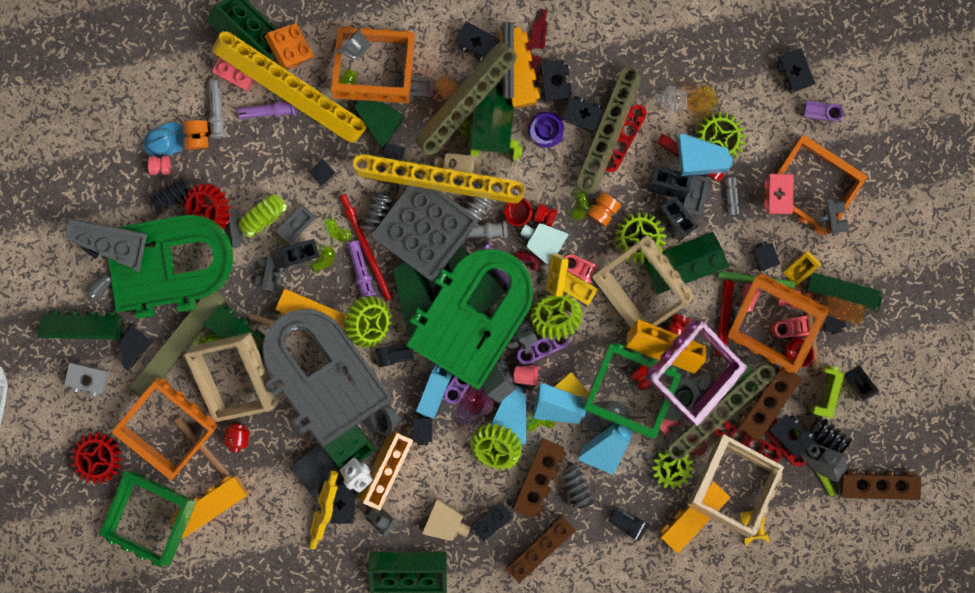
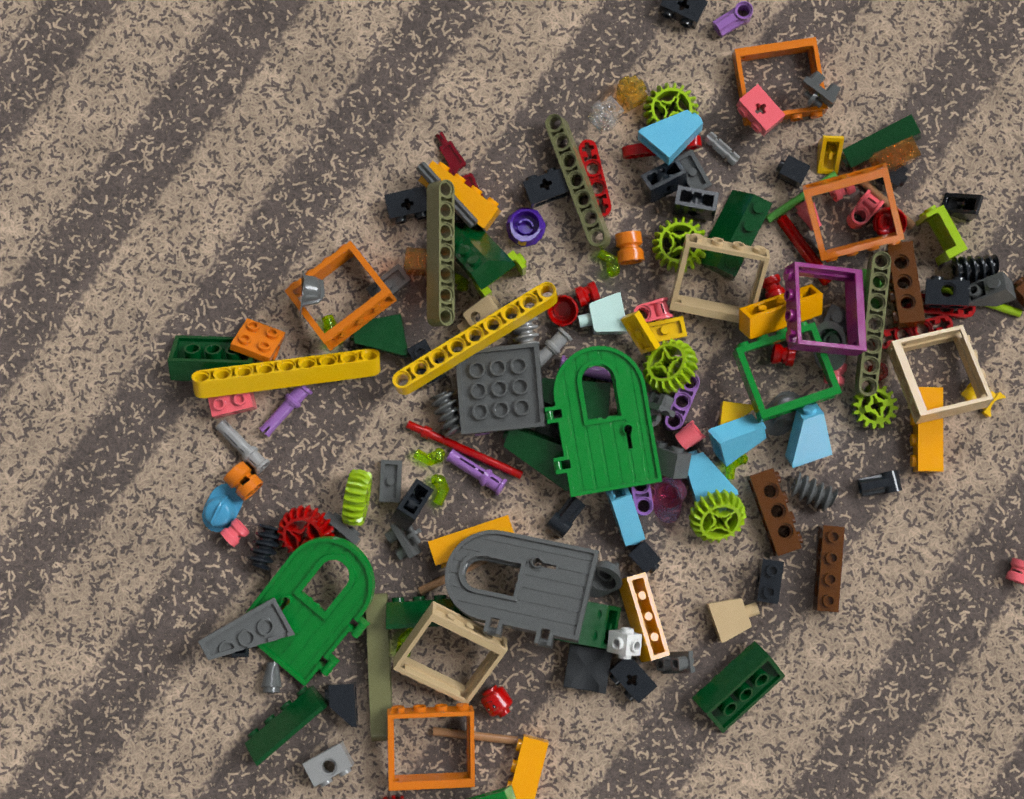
camera: 40 degrees left, 5 degrees down
yellow piece [308,471,338,550] -> none
black brick [309,159,338,187] -> none
lime gear [343,296,392,348] -> none
dark red arm [515,251,542,271] -> none
black brick [541,60,572,103] -> none

